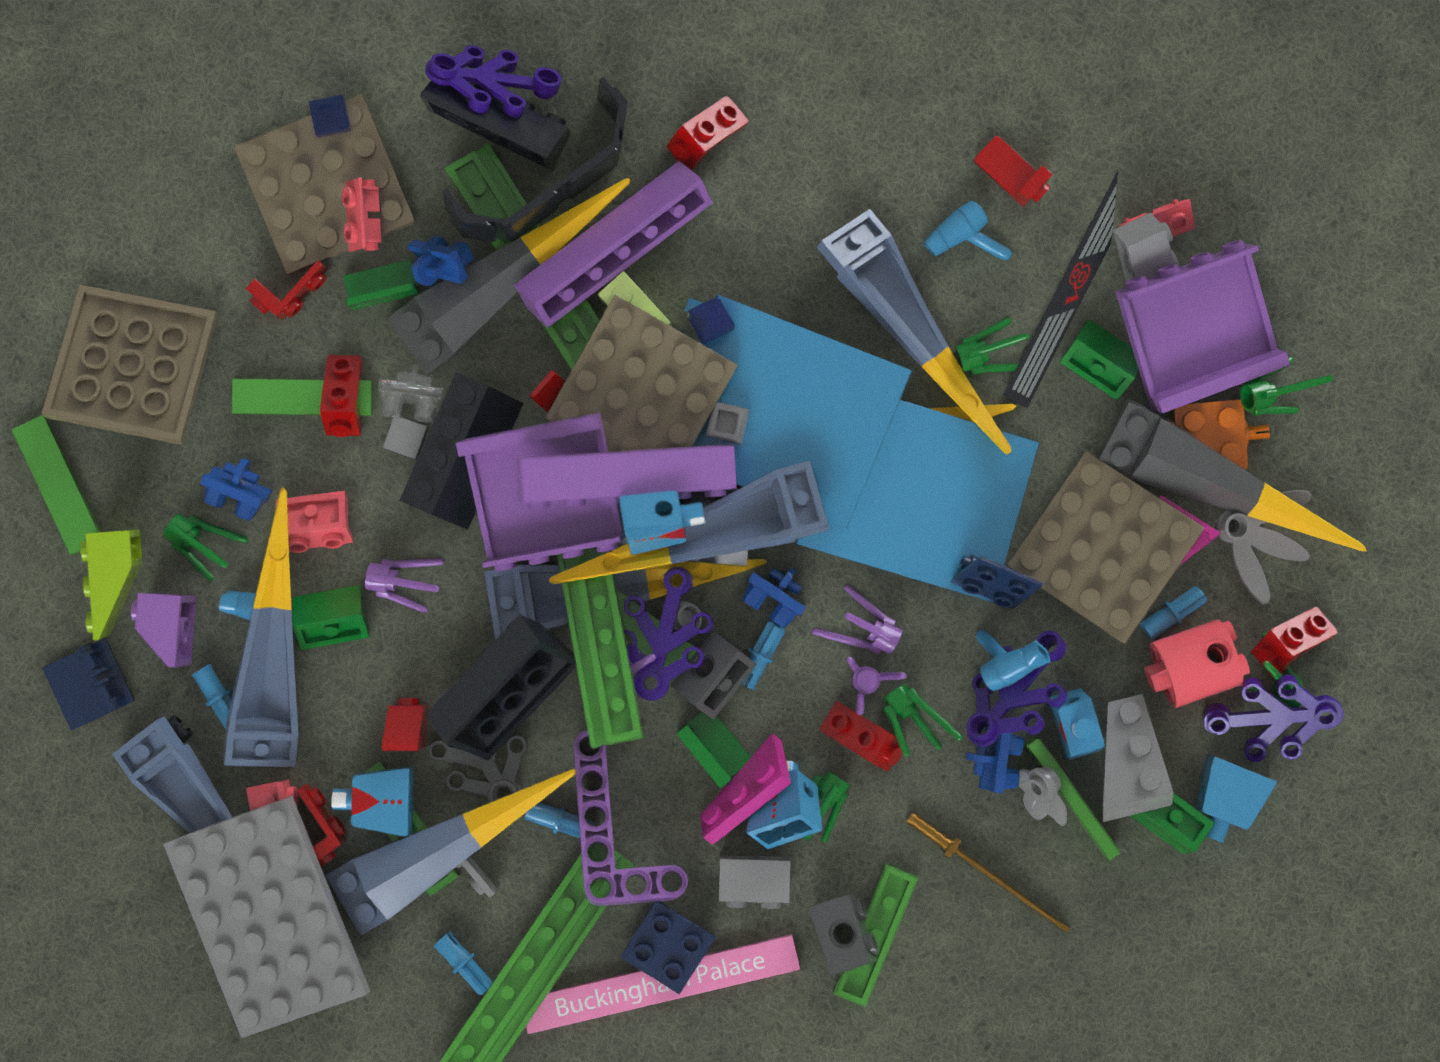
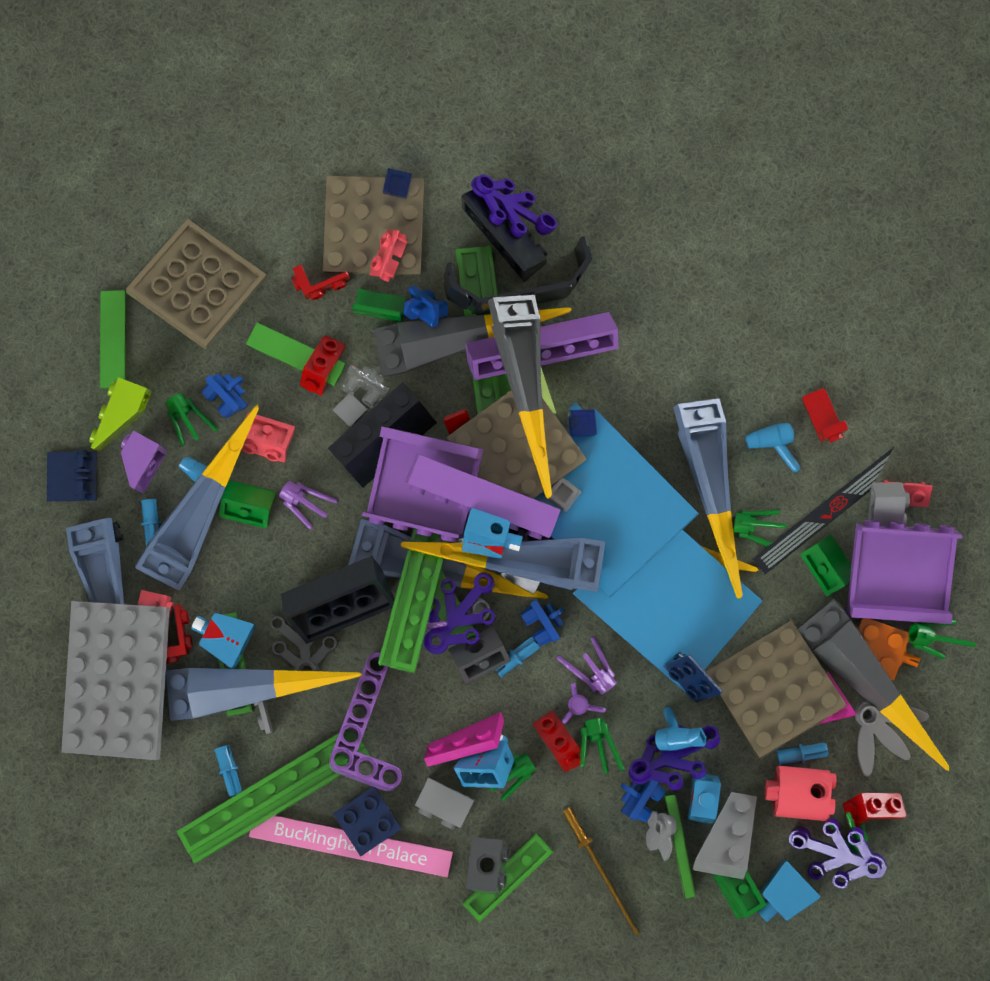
camera: 30 degrees right, 5 degrees down
red slope [382,697,428,751] -> none
dark azure axle [524,802,595,838] -> none
red bracket [666,96,748,171] -> none
green panel [676,712,751,789] -> none
none -> dark grey plate [488,295,552,498]

